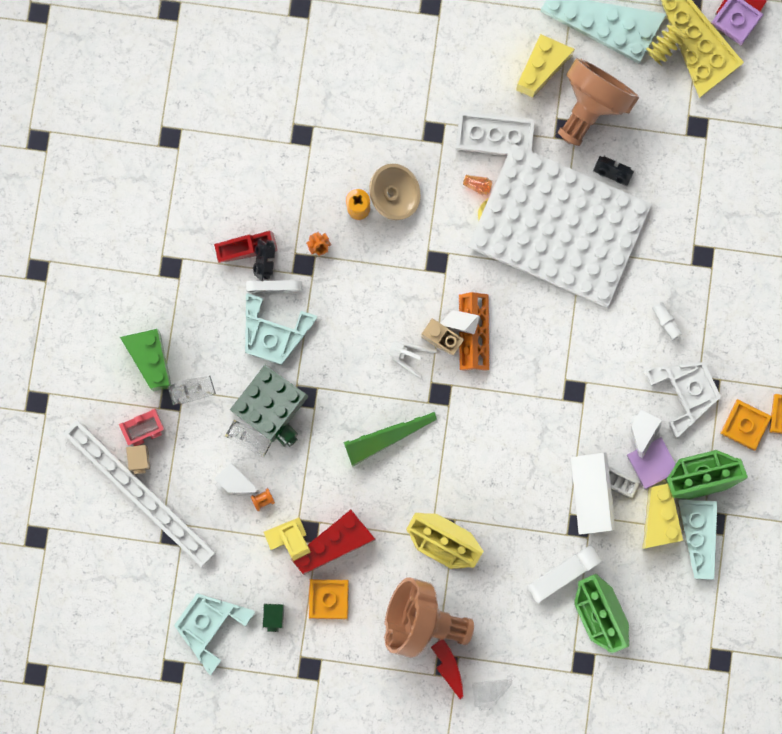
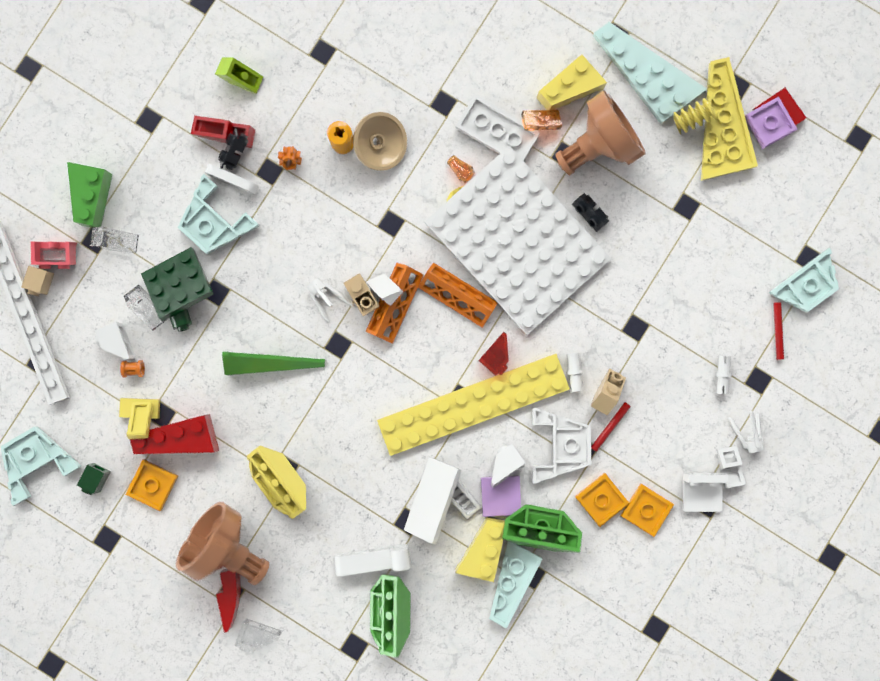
camera: 20 degrees right, 5 degrees up
none -> lime slope [215,57,264,94]
none -> light yellow plate [377,354,570,456]
none -> orange fence [418,263,498,328]
none -> clear red slope [478,332,509,376]
none -> clear orange plate [521,110,562,130]
none -> tan slope [591,368,626,415]
none -> red bar [591,402,631,452]

